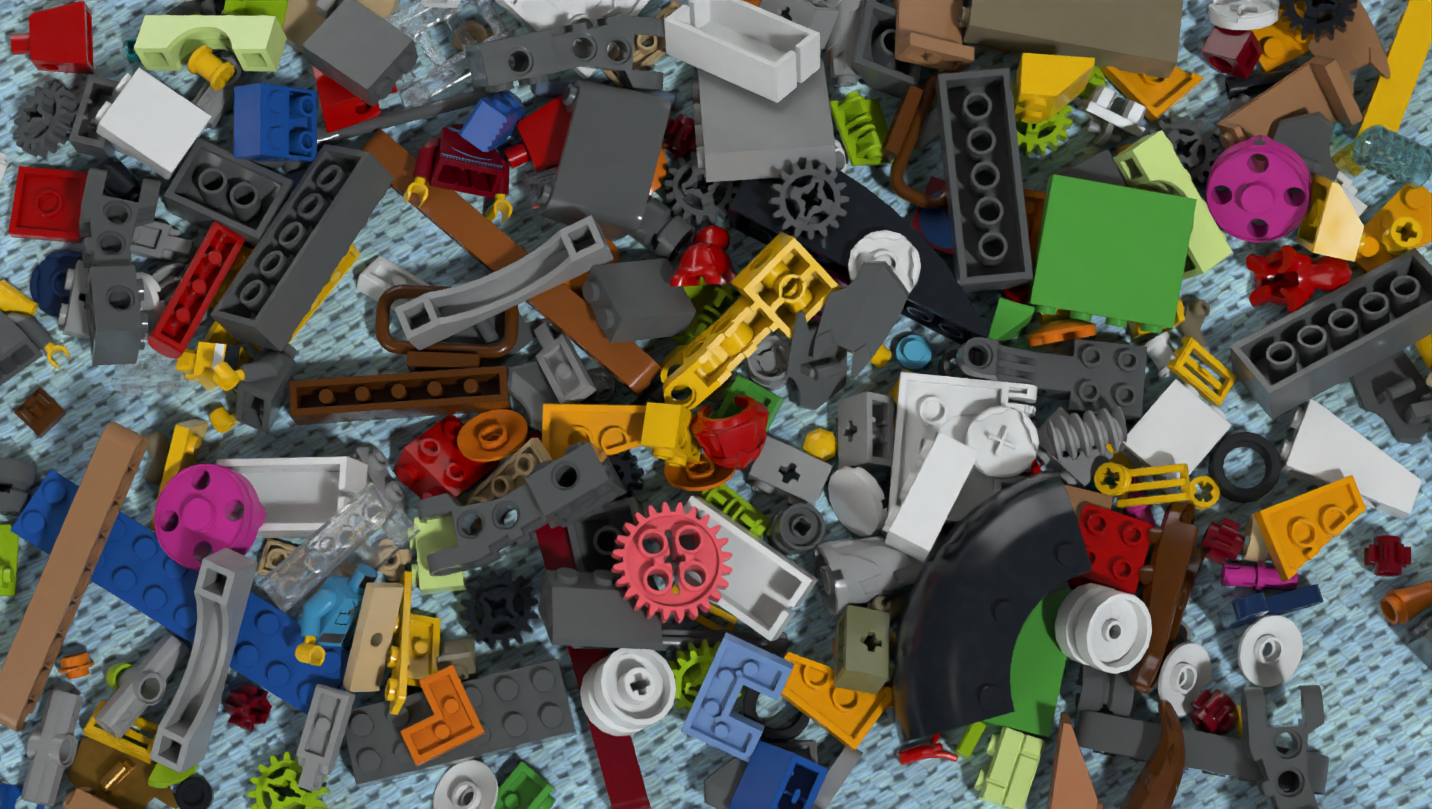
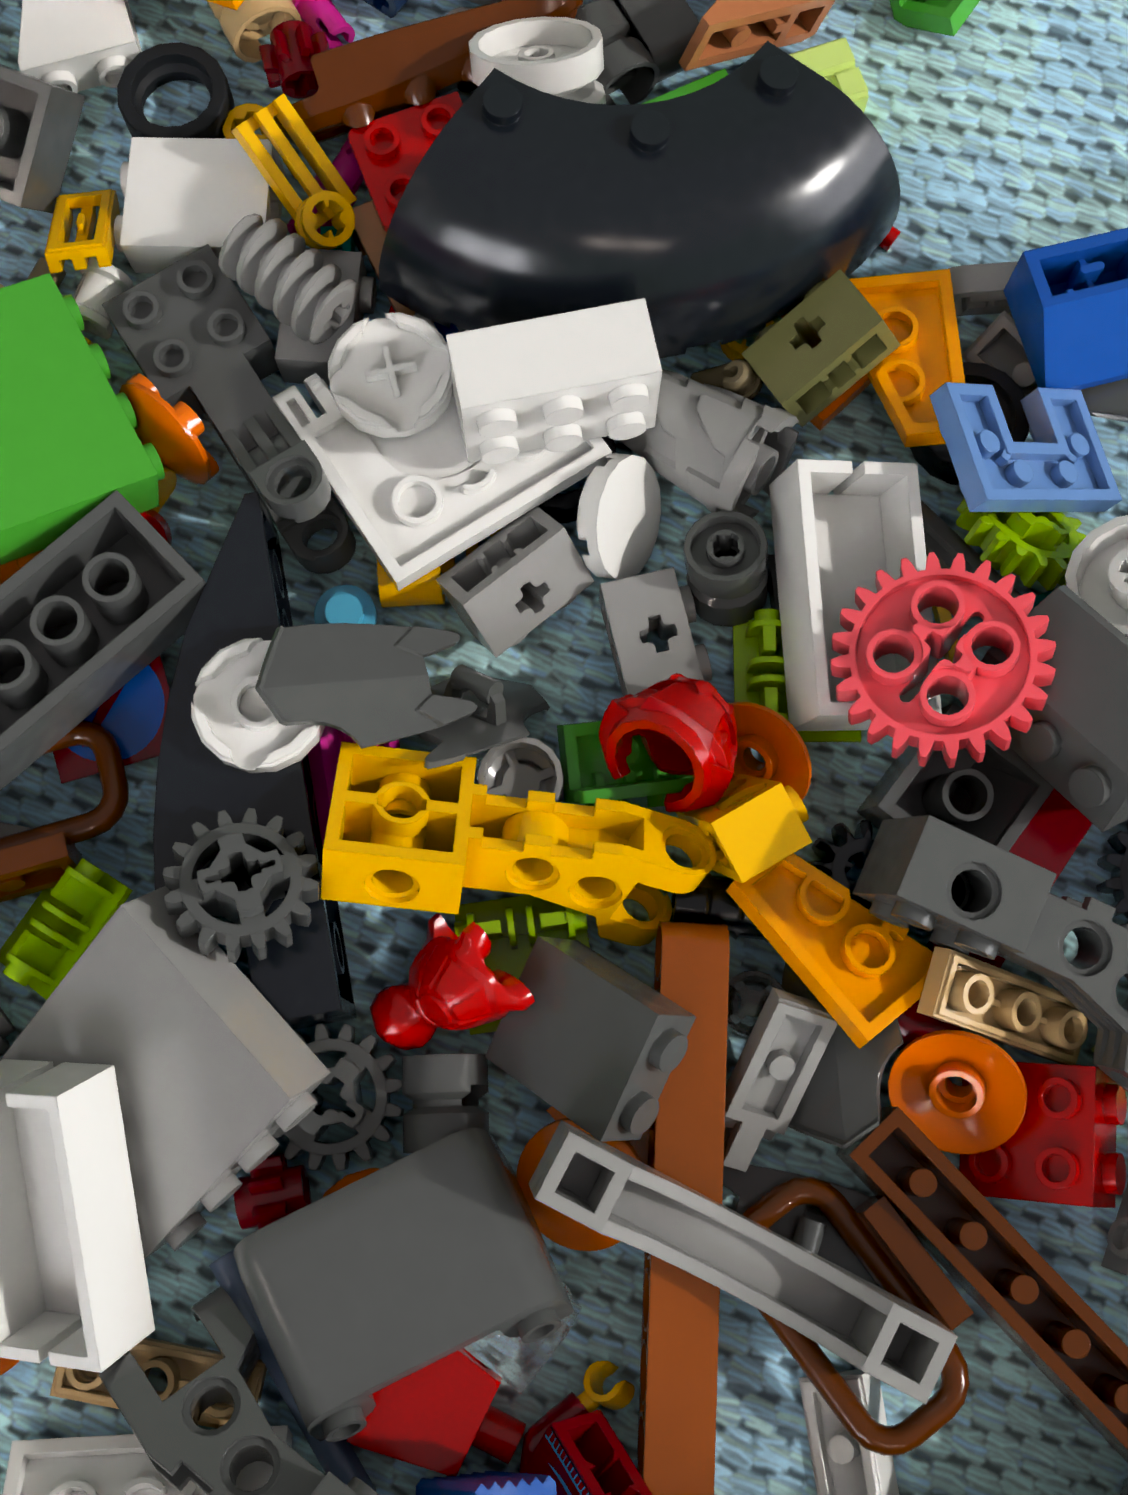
camera: 130 degrees left, 0 degrees up
yellow tile [802,428,838,463] -> none
bright green slope [988,298,1035,343] -> none

